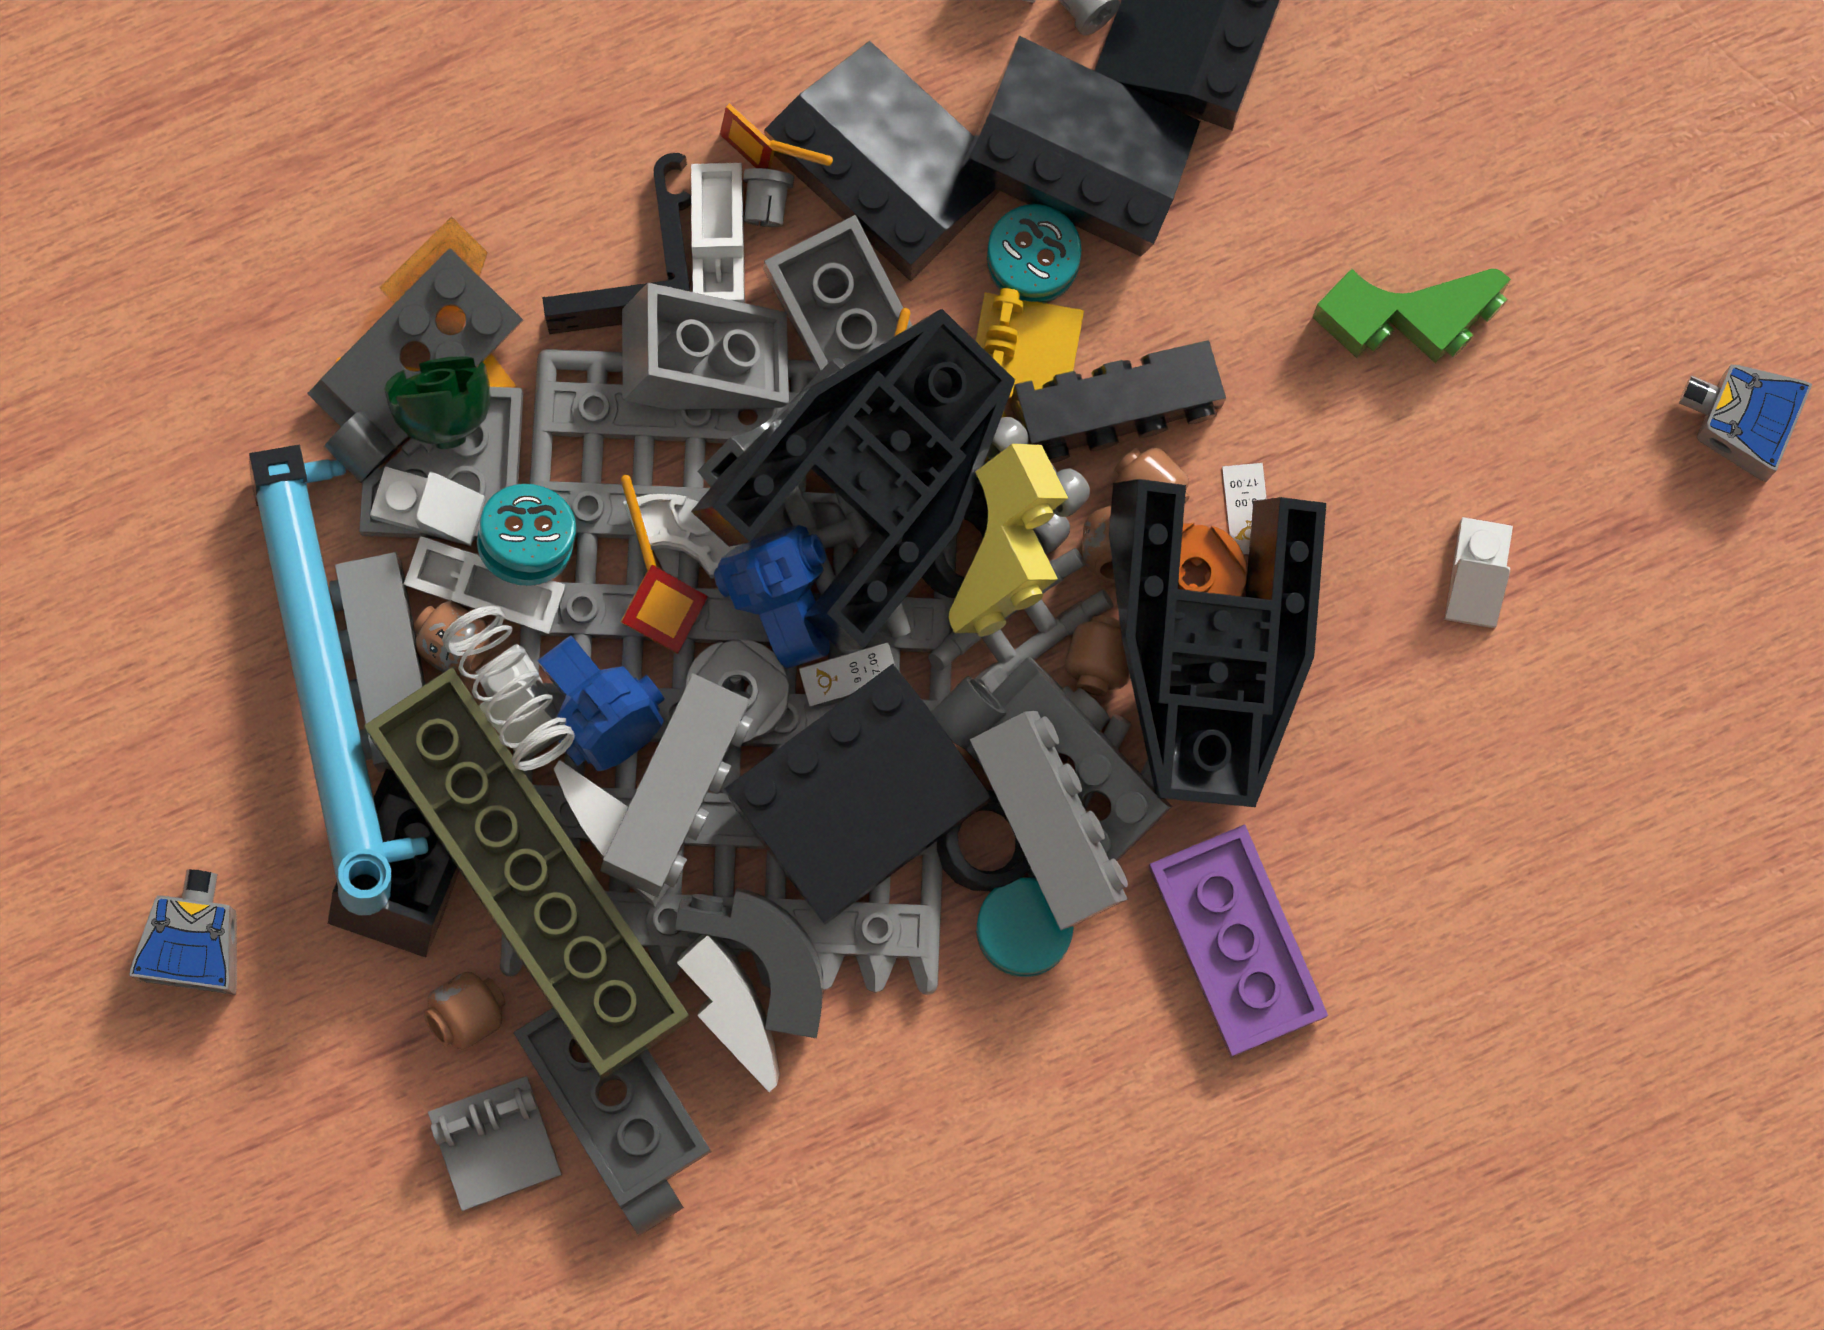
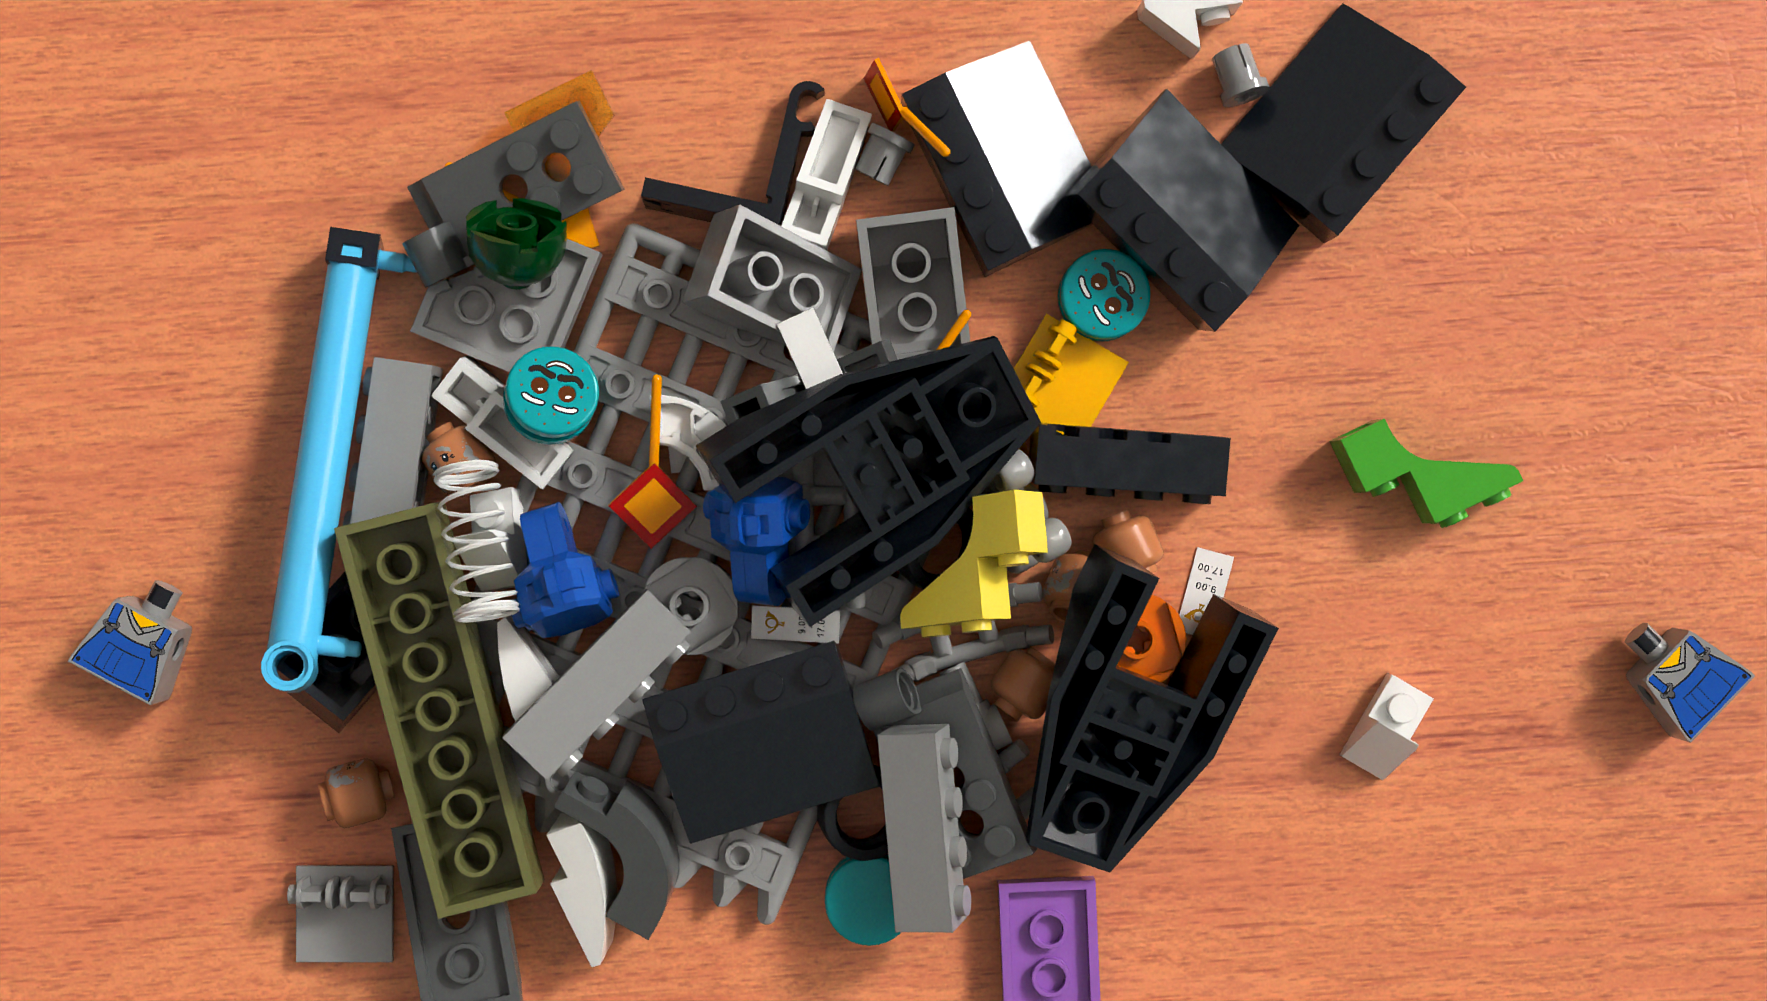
camera: 25 degrees right, 10 degrees up
white slope [370,467,485,546] -> none
none -> white sticker [777,308,843,389]

